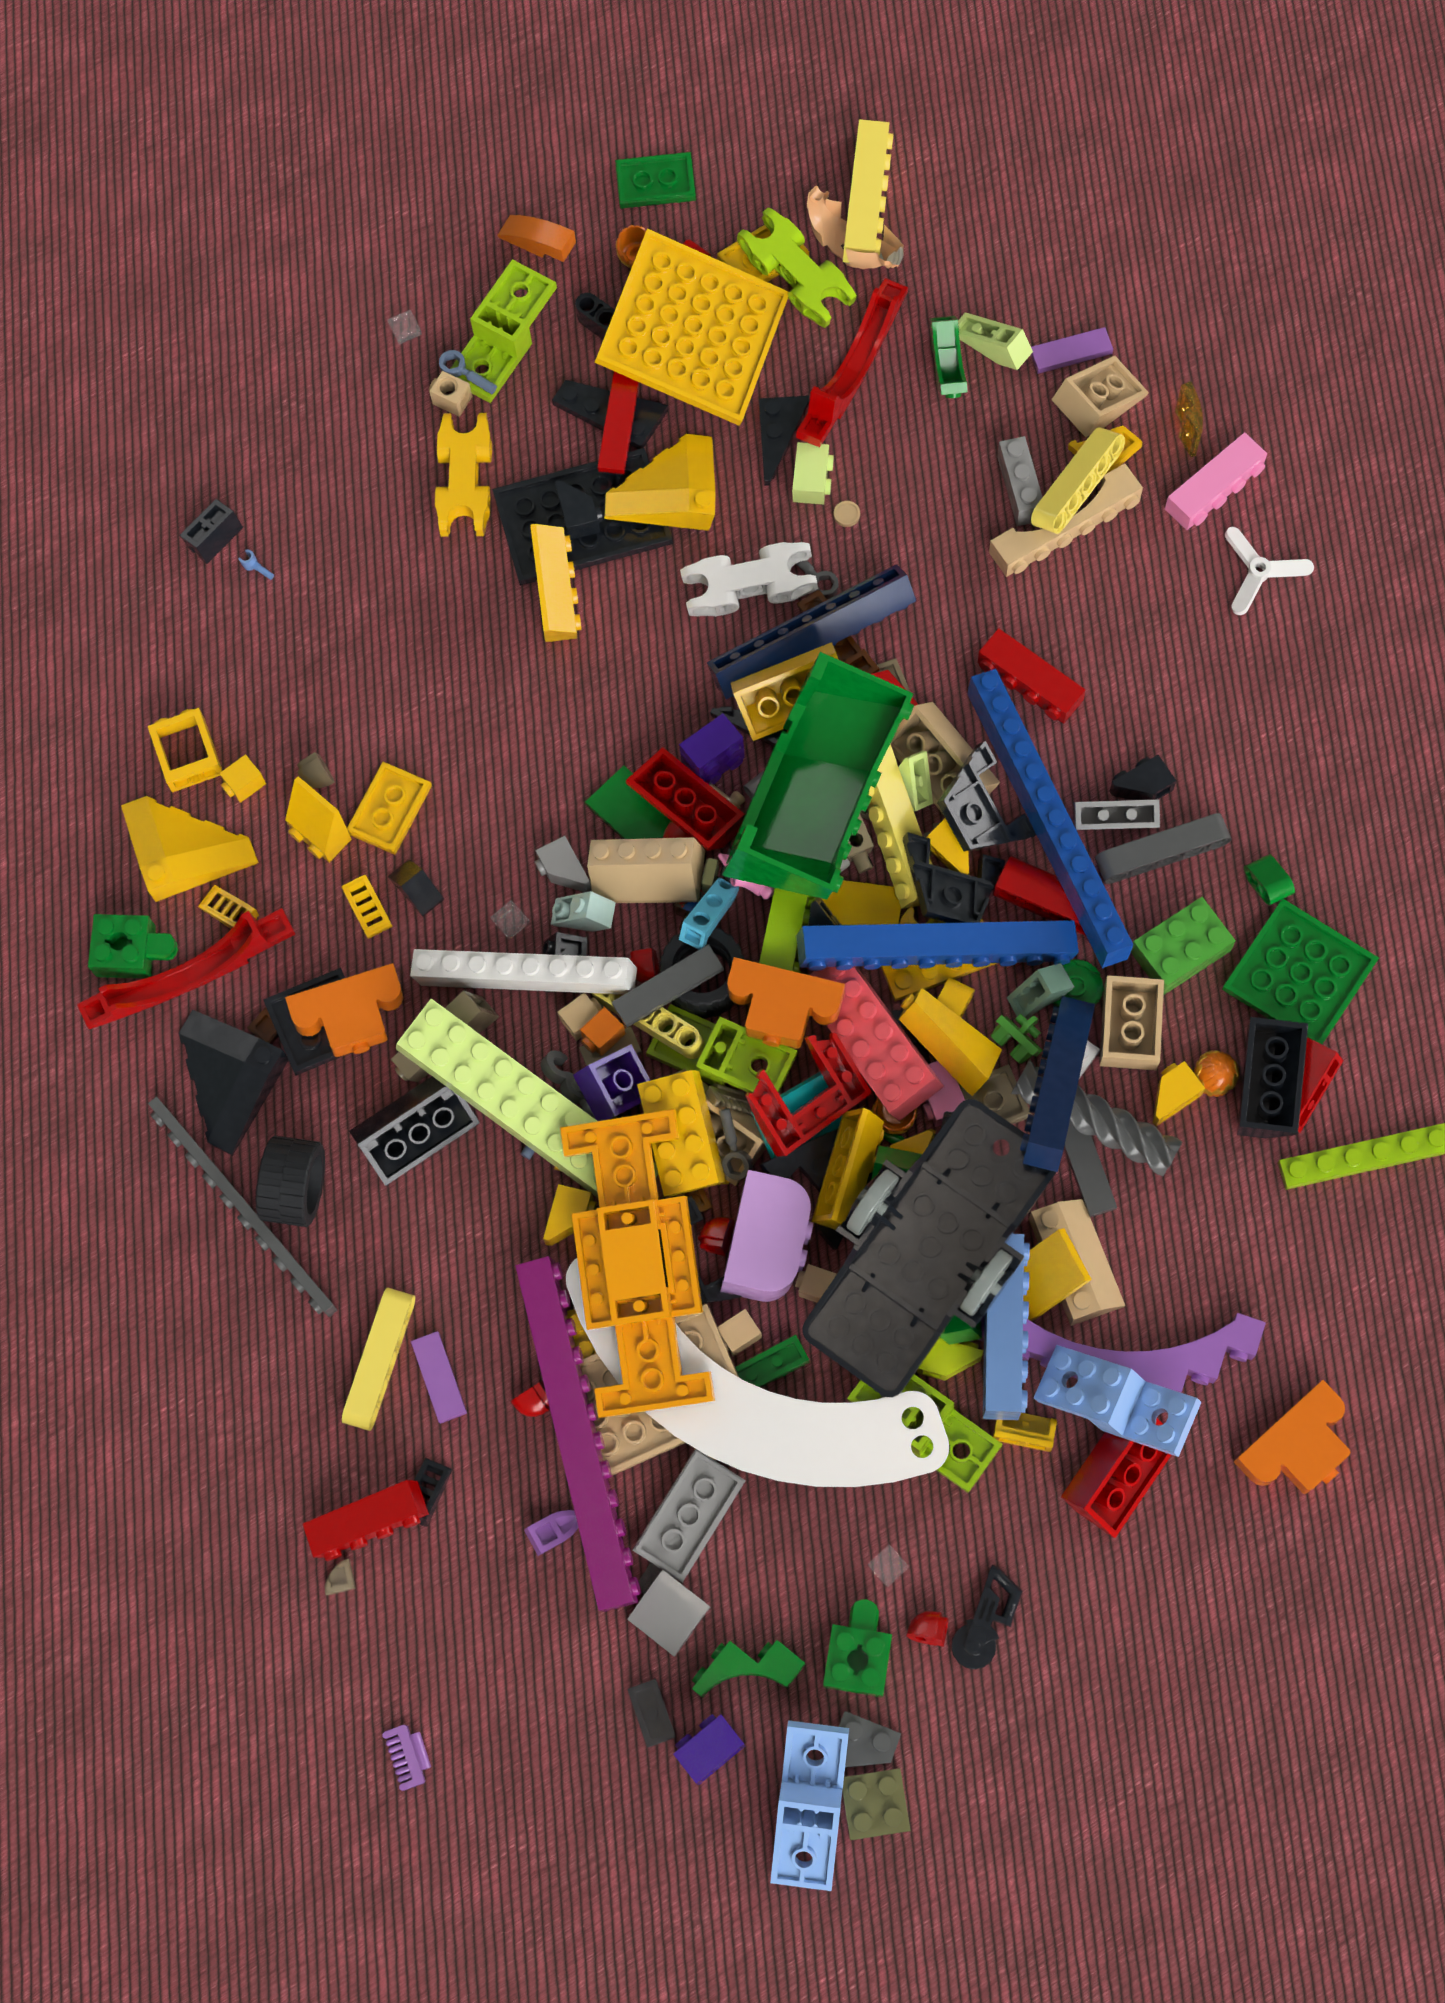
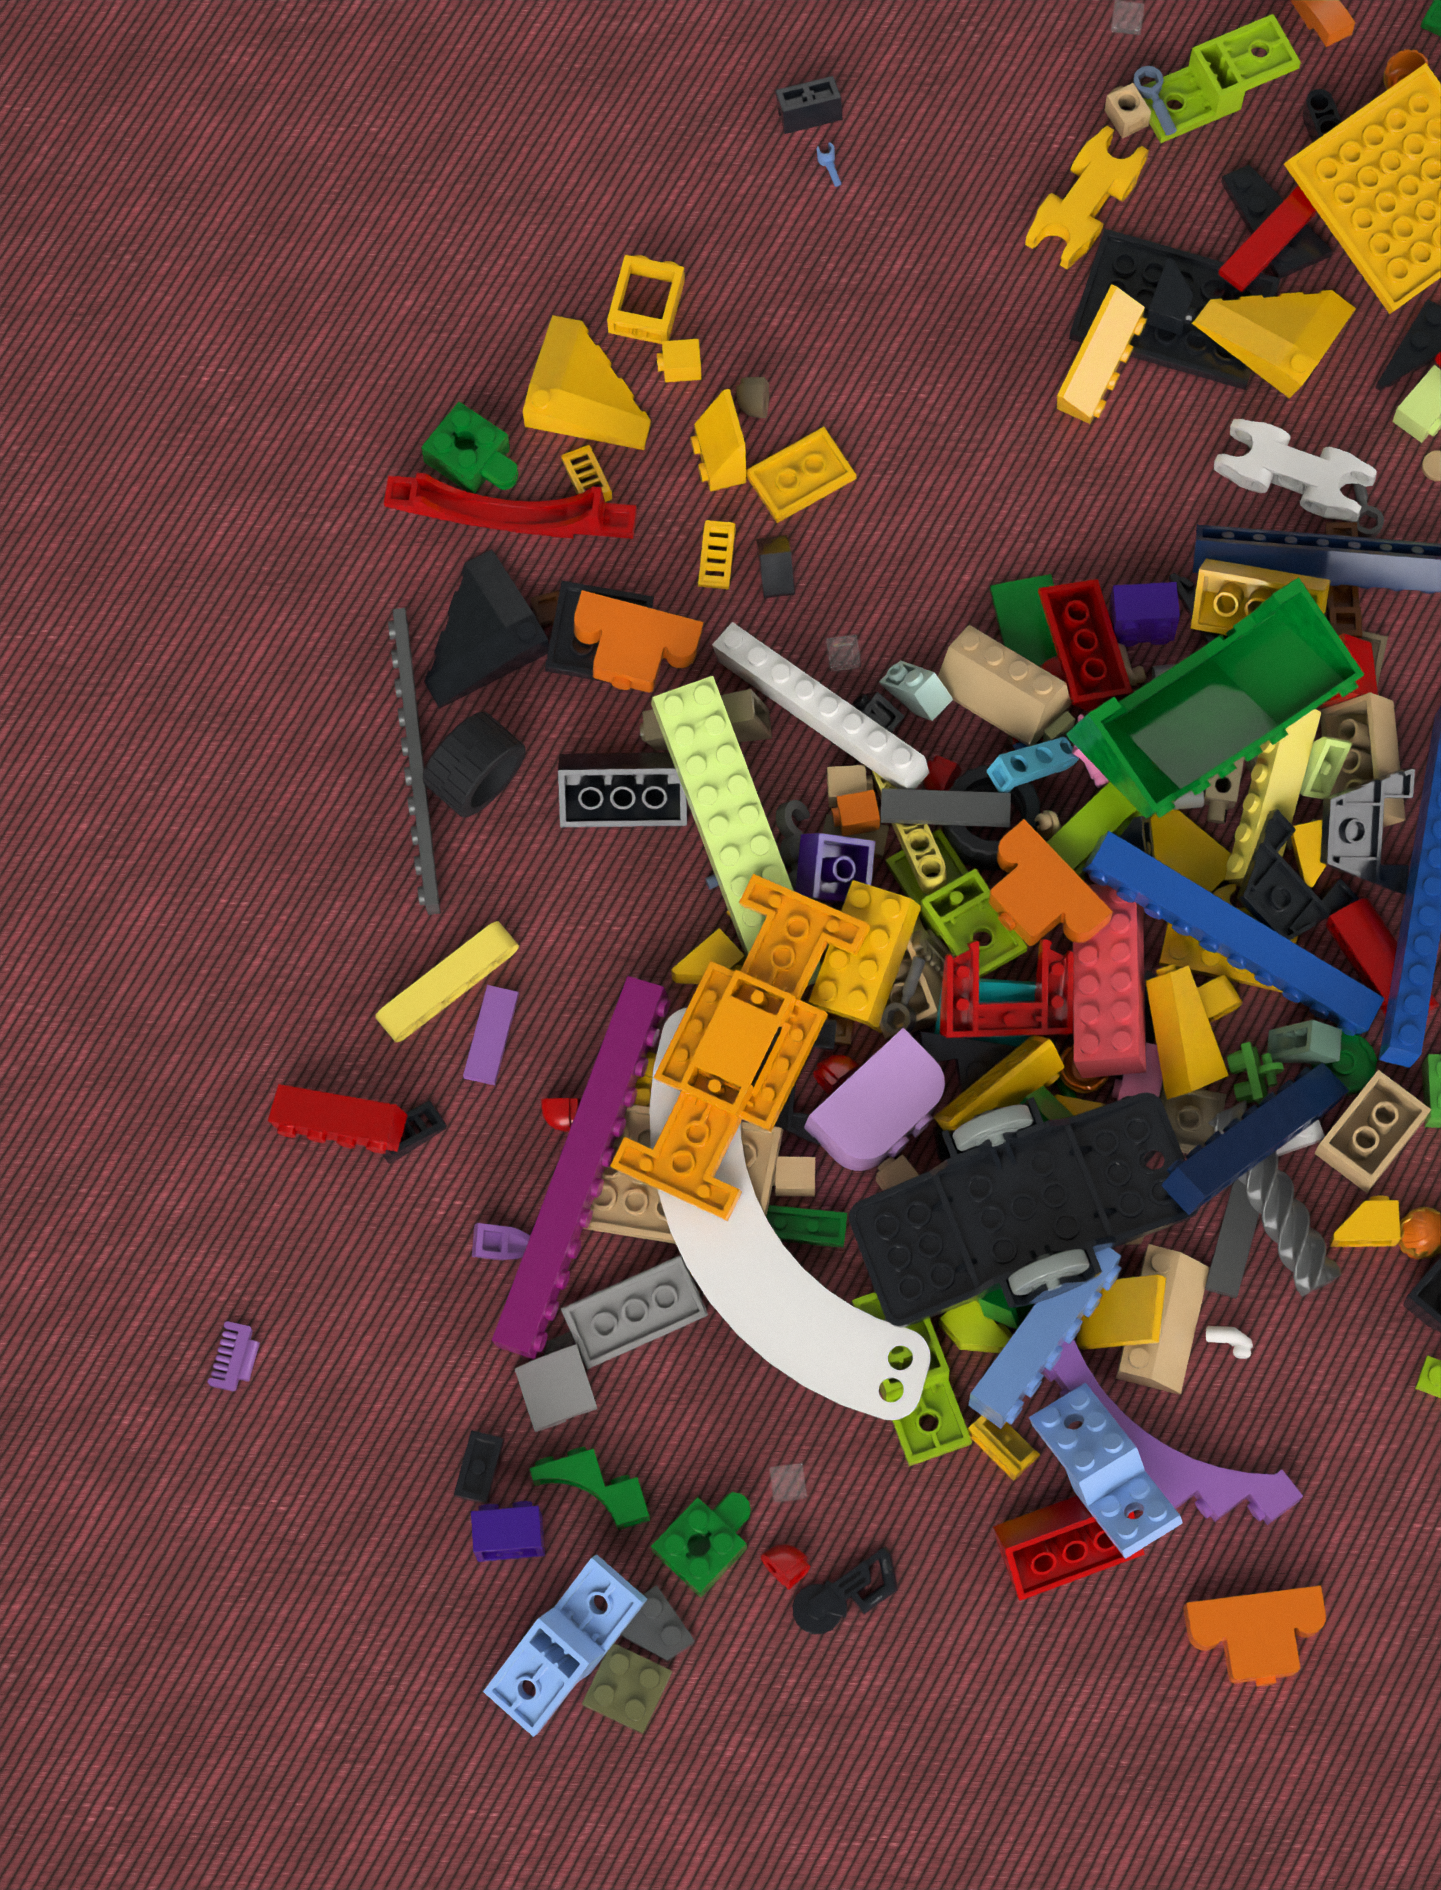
camera: 30 degrees right, 0 degrees up
dark tan tile [325,1559,356,1596] -> none
light grey slope [534,836,592,892] -> none
none -> tan arm [1035,810,1062,840]
none -> white arm [1206,1326,1253,1359]

